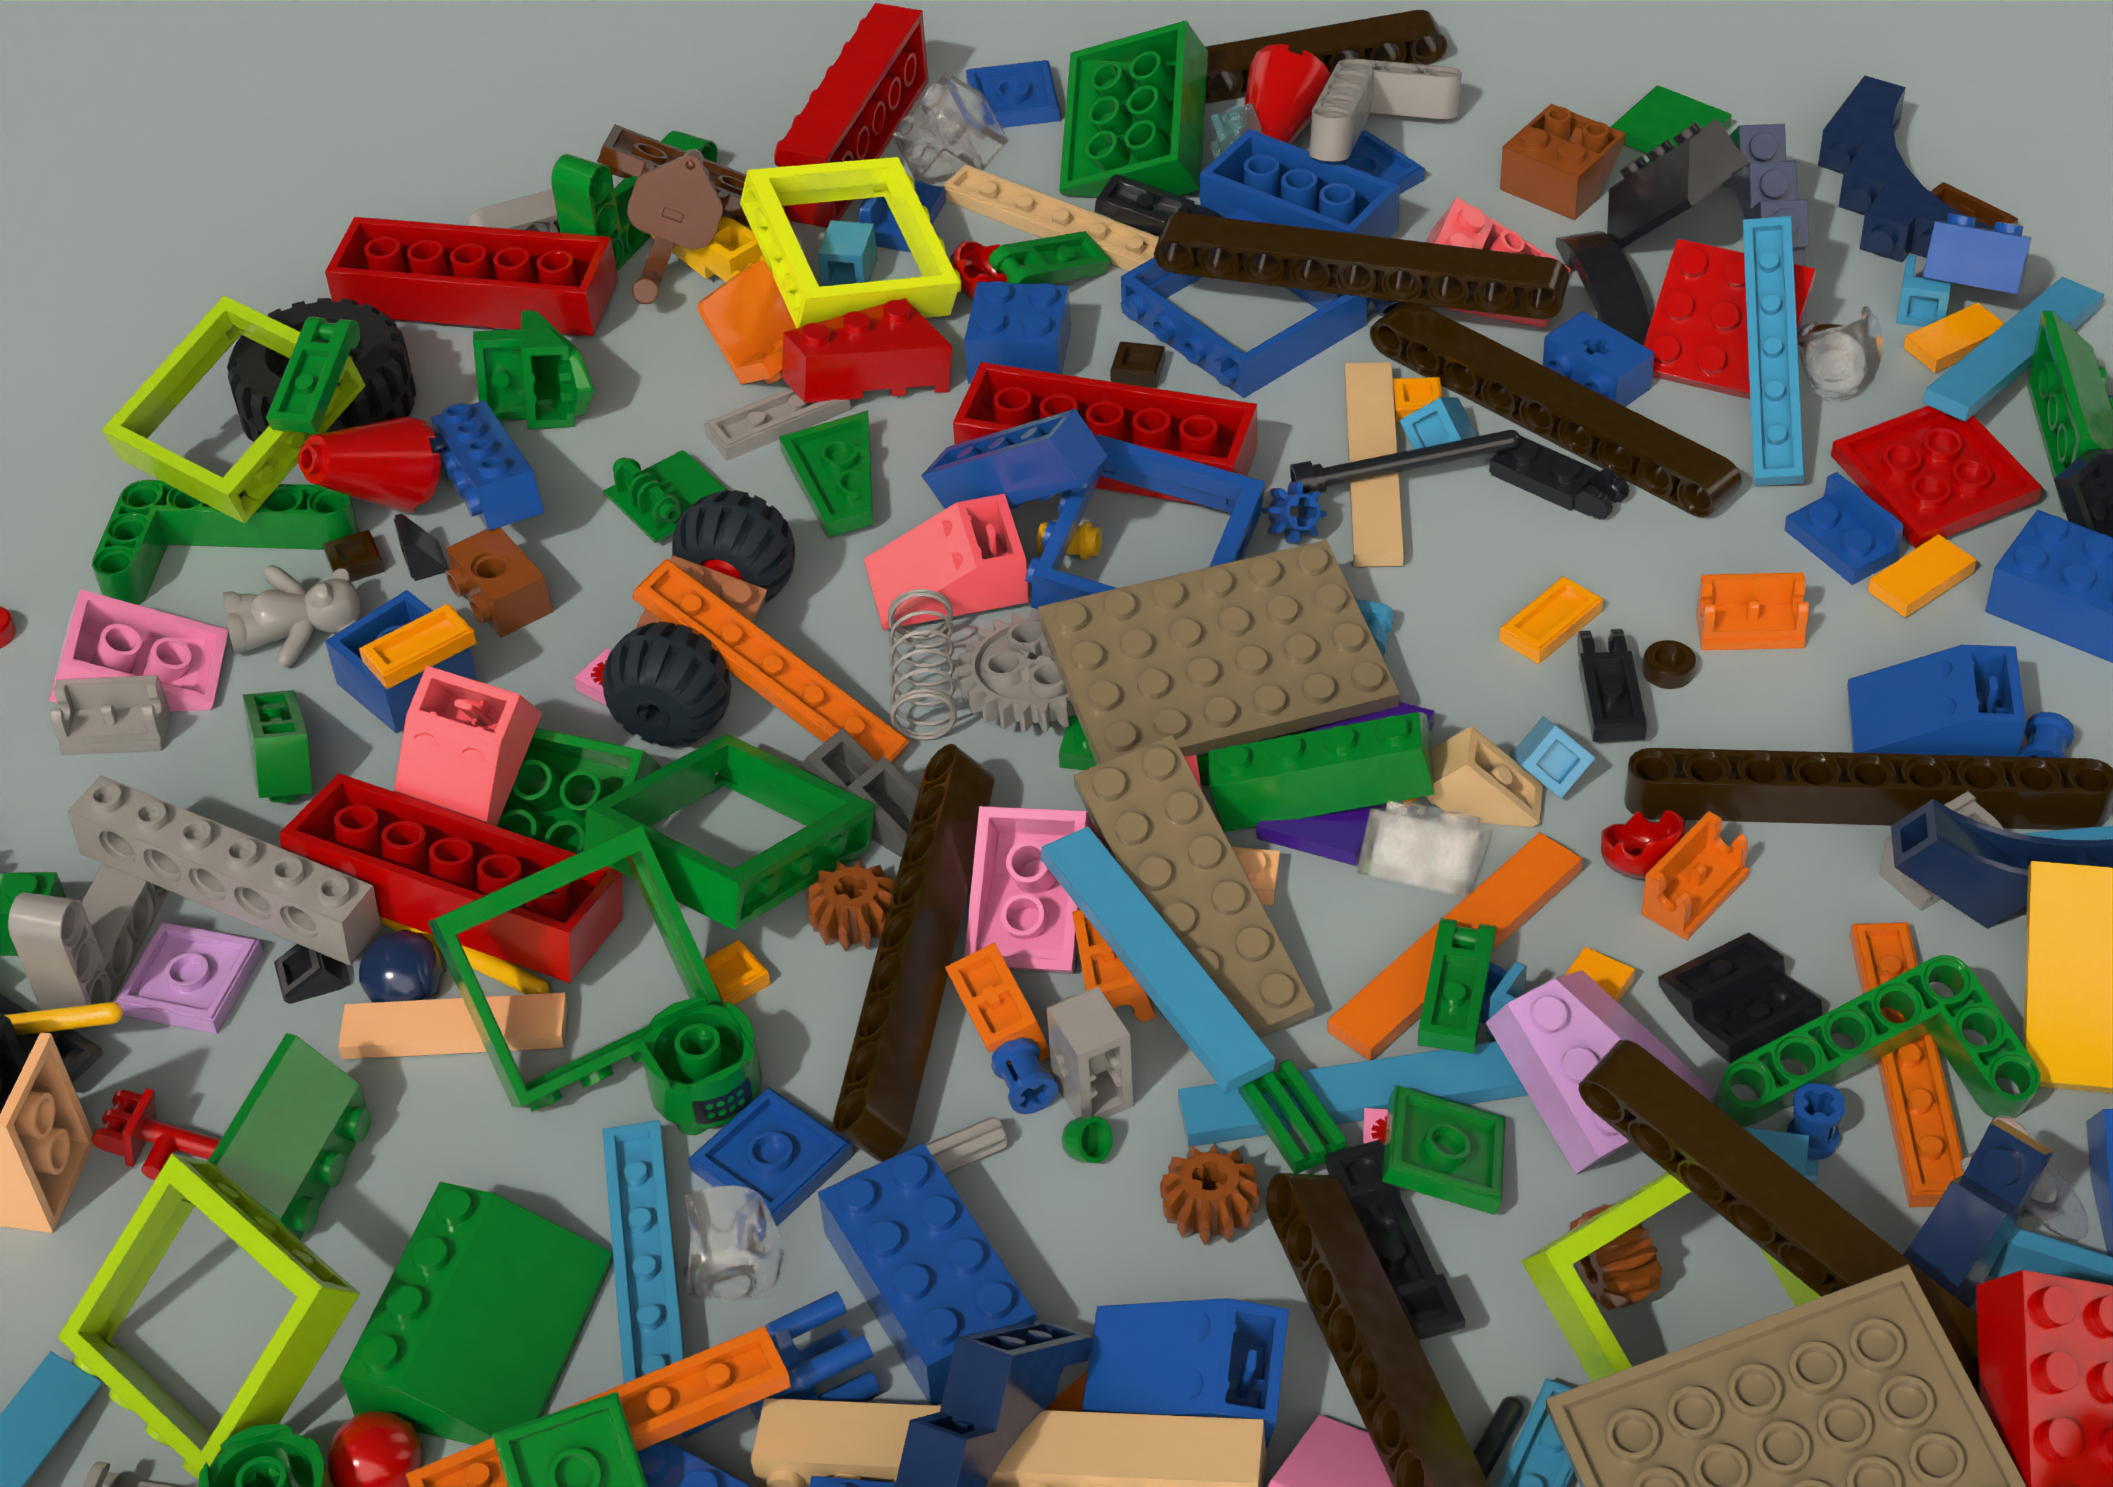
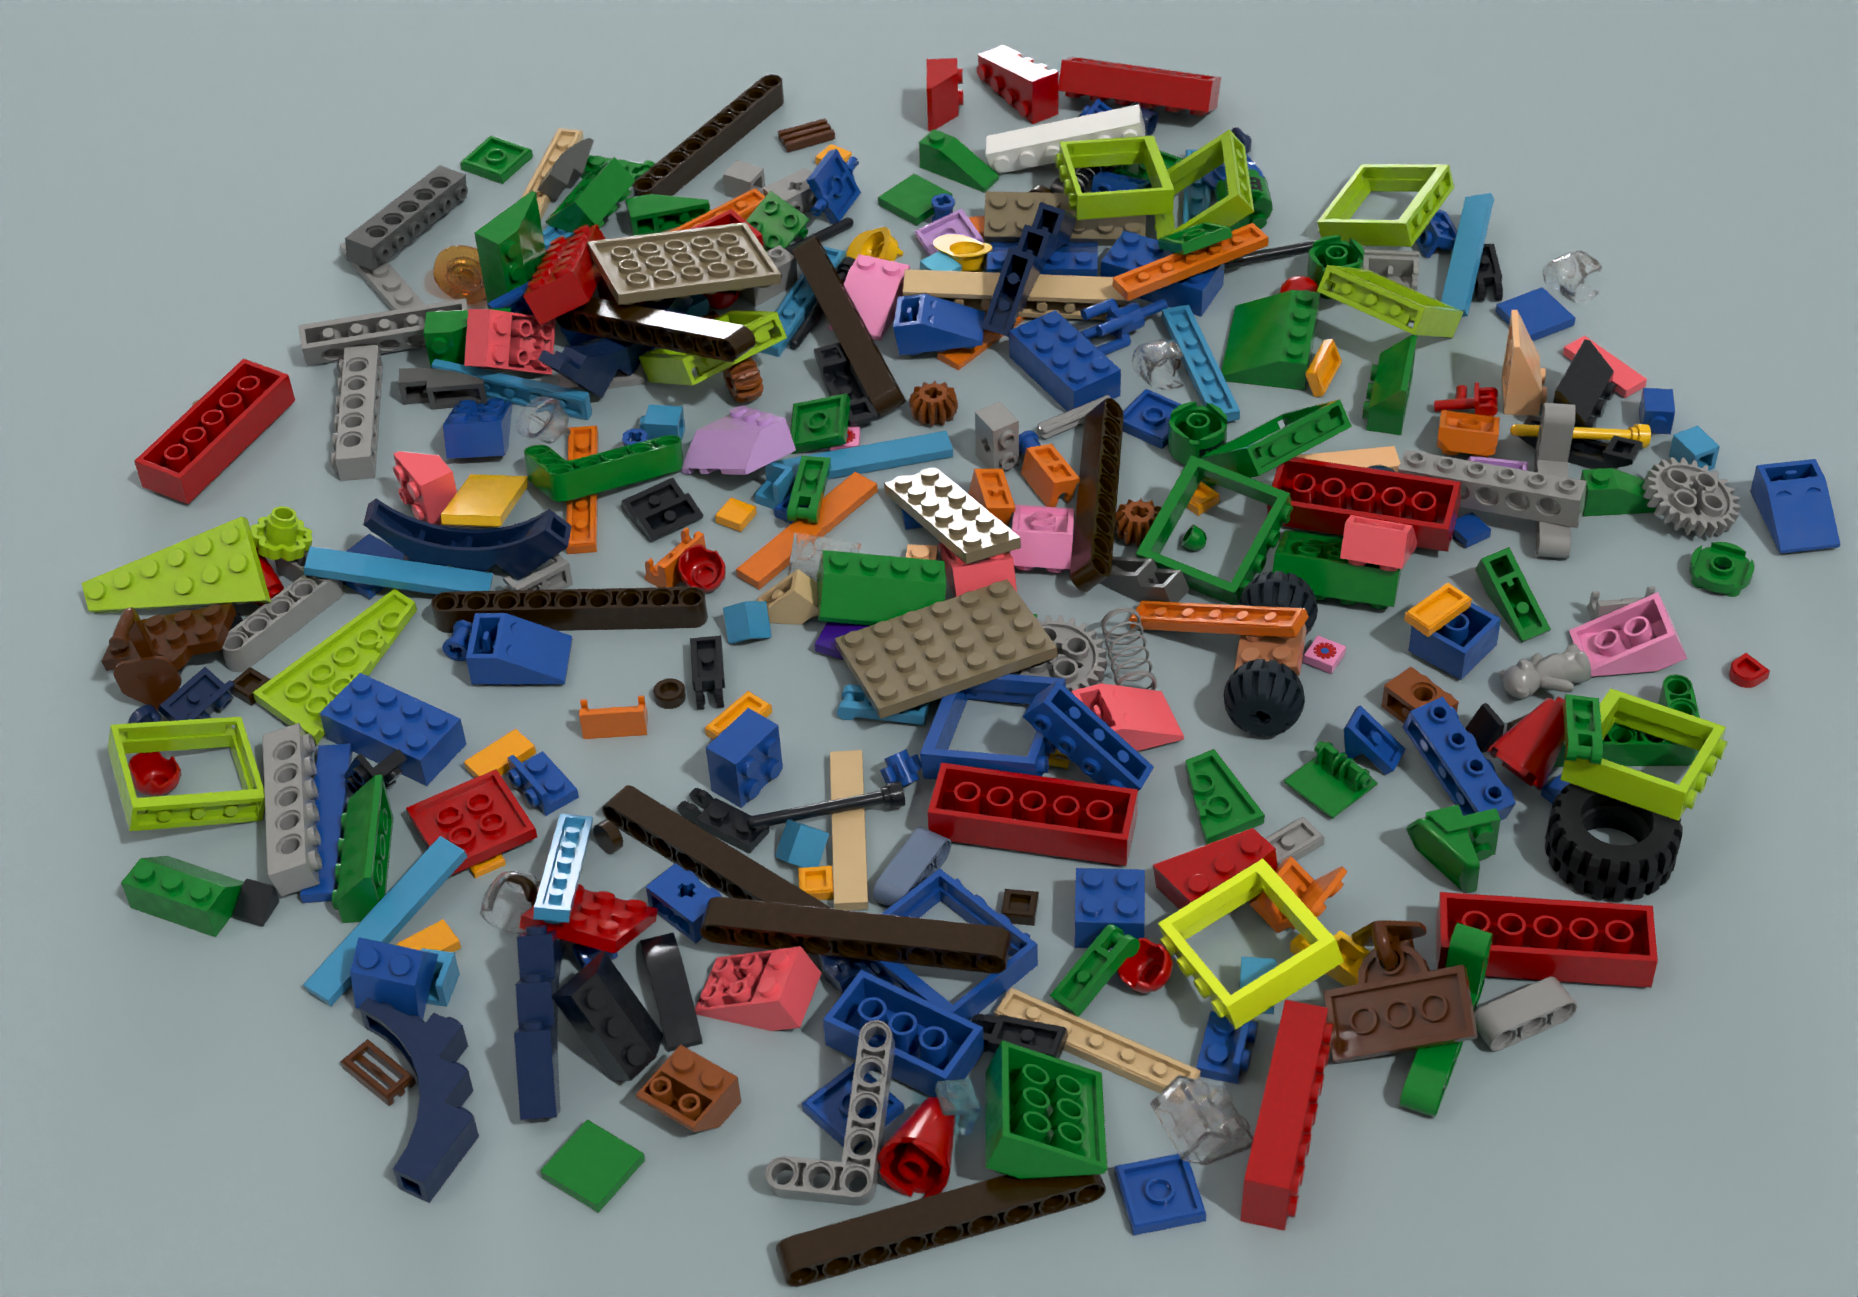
camera: 175 degrees right, 0 degrees up
dark azure tile [1040,826,1276,1094] -> none
green tile [1239,1059,1347,1173] -> none
none -> dark brown tile [593,819,623,854]
none -> blue brick [705,708,783,808]
none -> sand blue beam [873,827,951,907]
none -> light orange tile [1305,339,1342,397]
none -> blue slope [1344,705,1406,775]
none -> orange slope [1436,410,1500,458]

